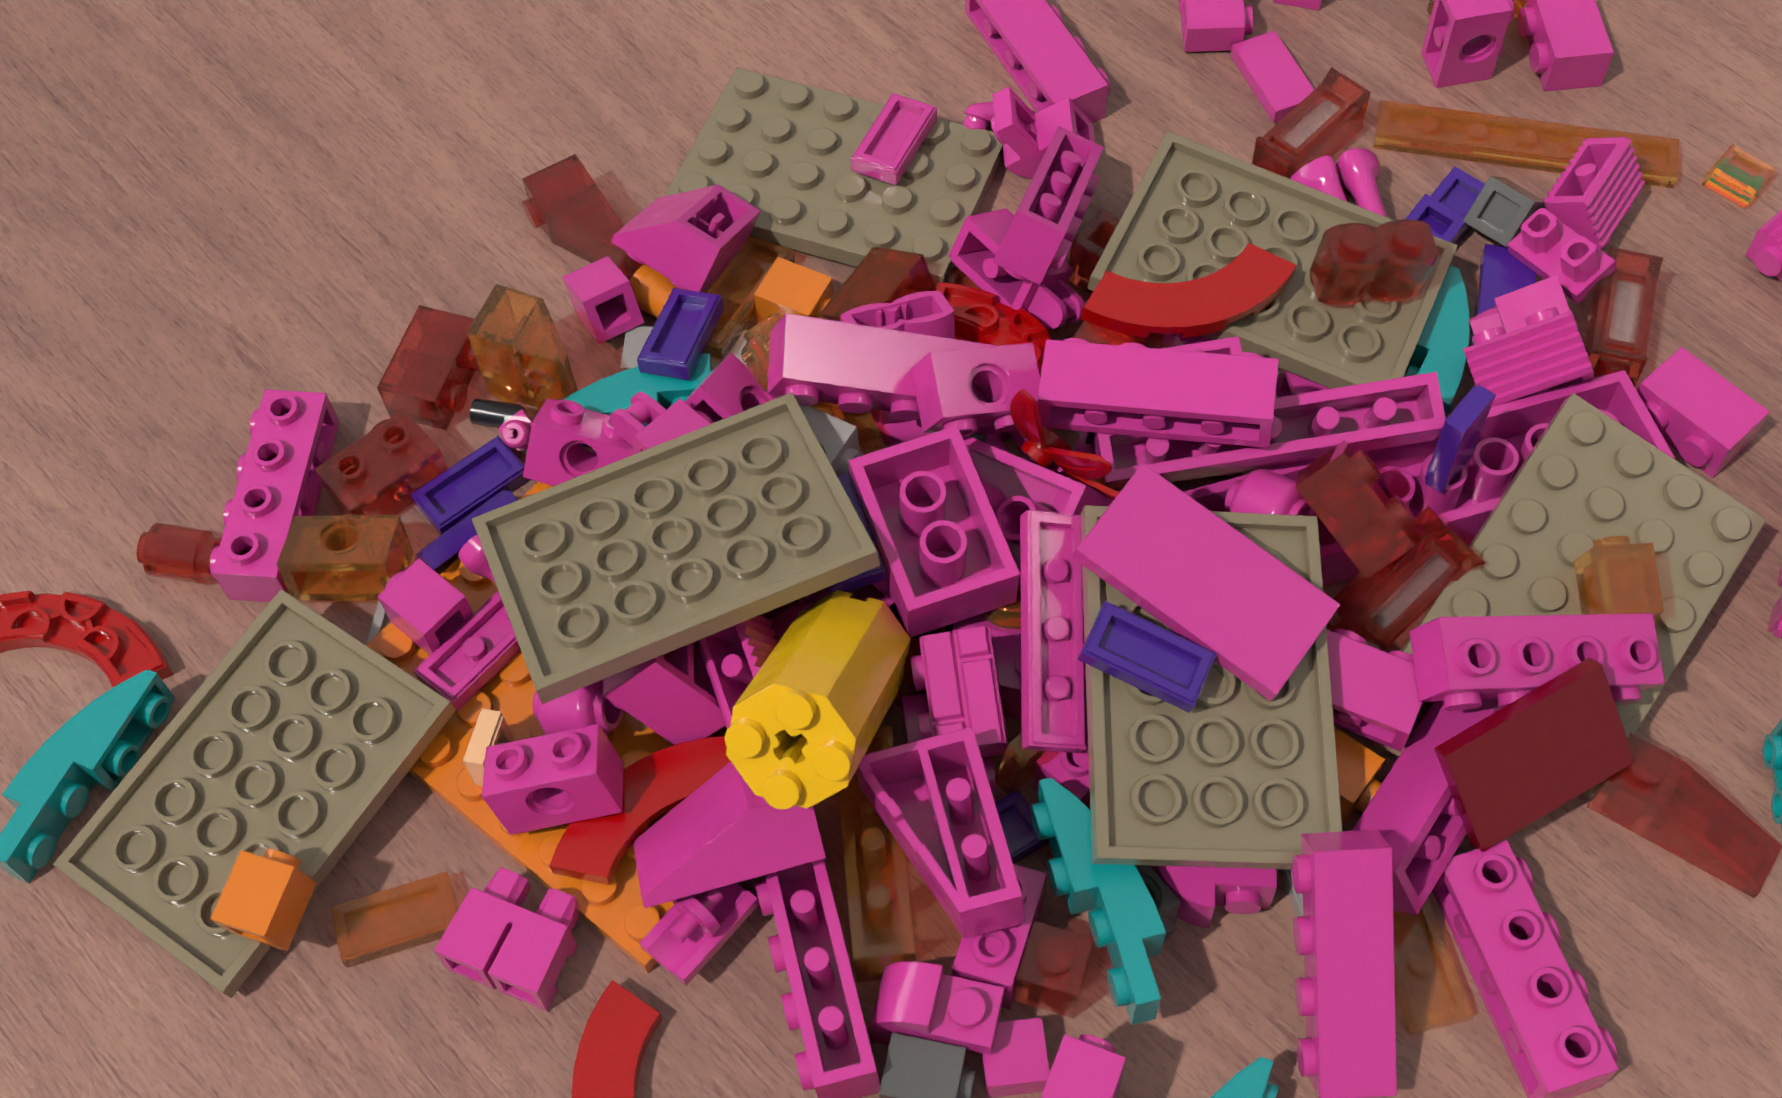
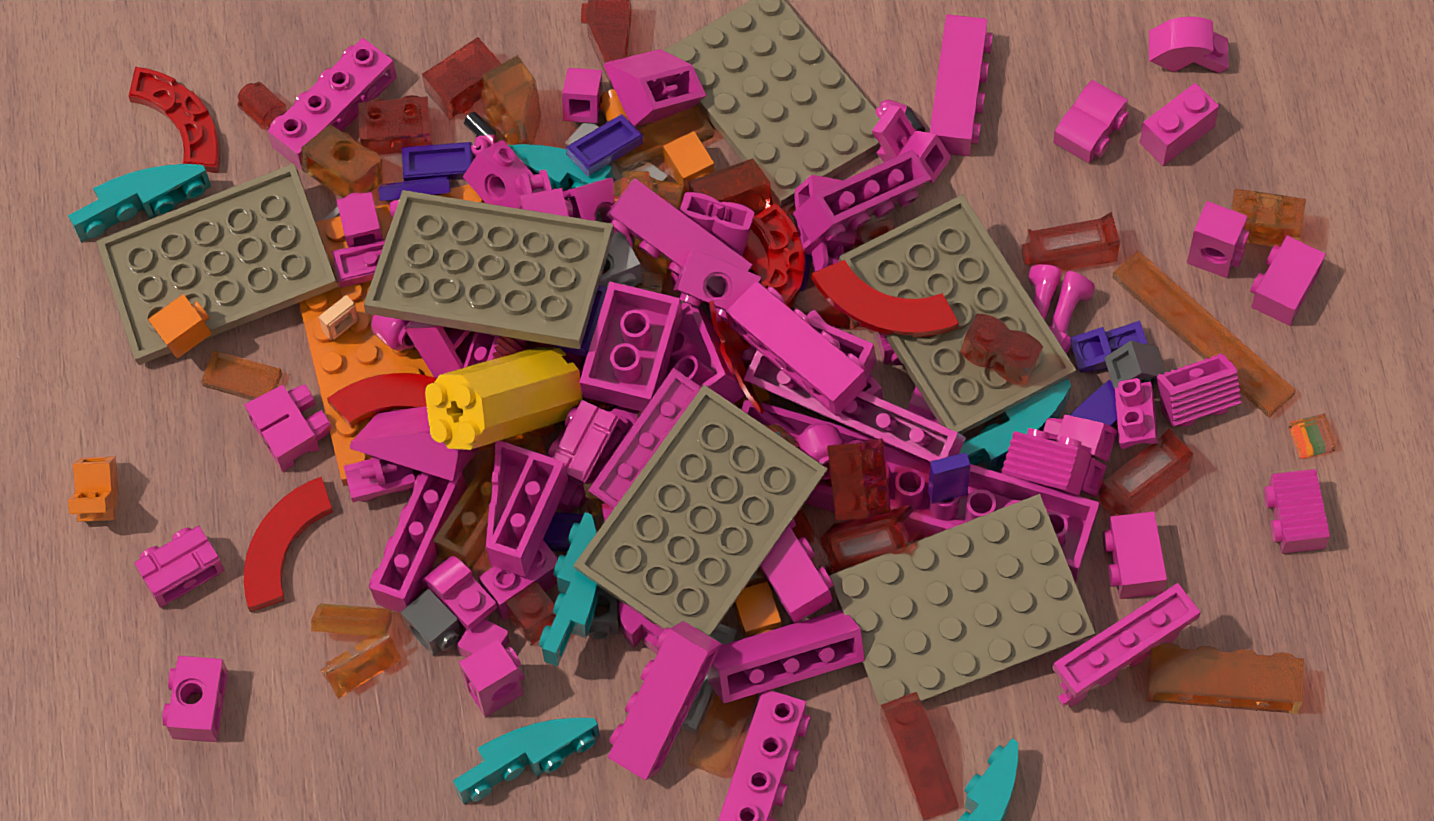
camera: 35 degrees right, 5 degrees up
dark pink brick [482,724,624,835] -> none
dark pink tile [851,93,937,185] -> none
dark pink tile [1072,463,1341,702] -> none
dark purple tile [1077,601,1217,713] -> none
dark pink tile [1230,30,1319,123] -> none
dark pink brick [1409,613,1665,711] -> none
dark red tile [1434,657,1635,852] -> none
clear orange brick [1574,536,1664,618] -> none

